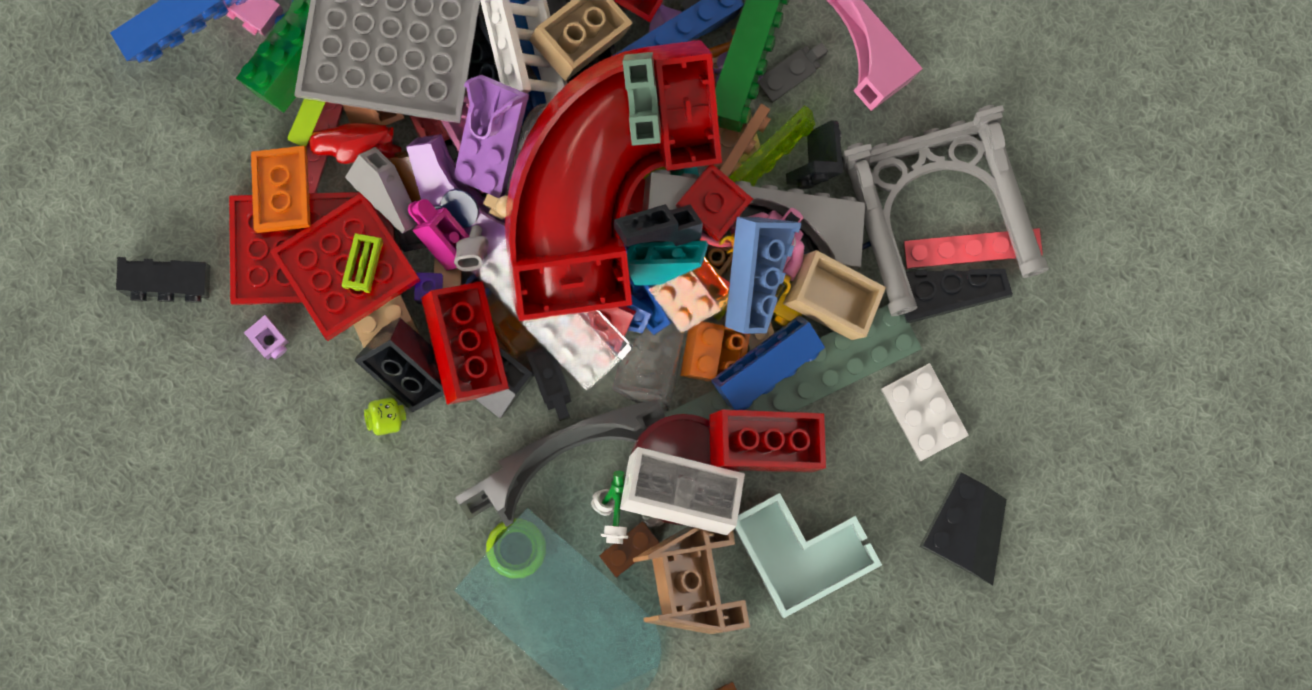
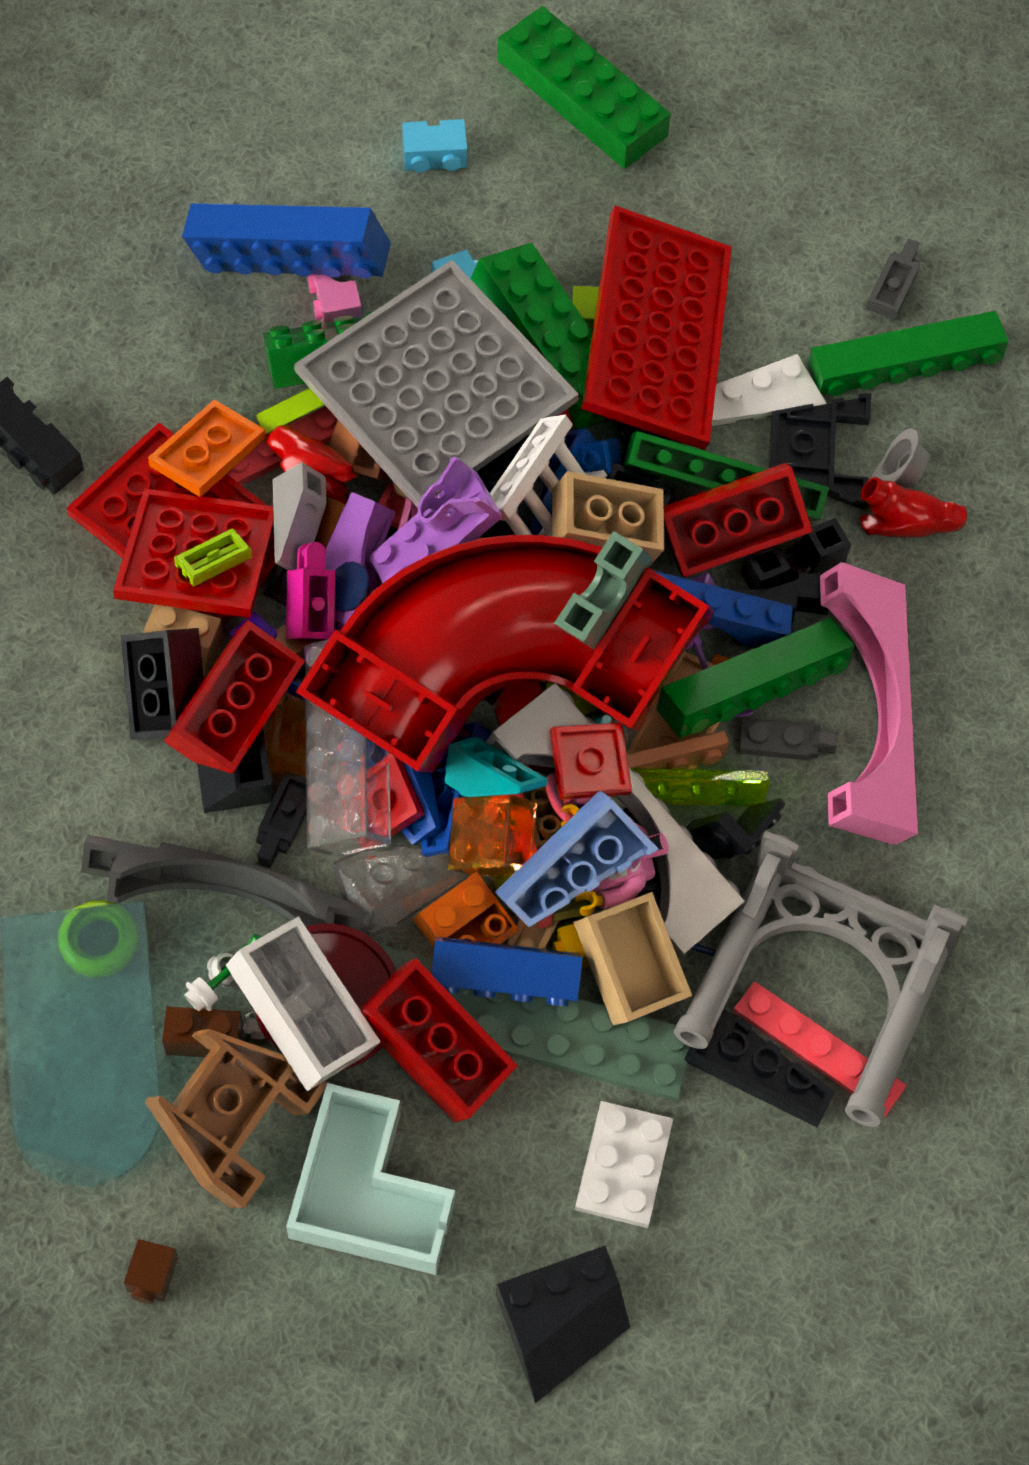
camera: 40 degrees right, 20 degrees down
lavender brick [244,315,289,360] -> none
lime head [364,397,406,436] -> none
light grey piece [454,225,489,271] -> none
black slope [614,204,703,247] -> none

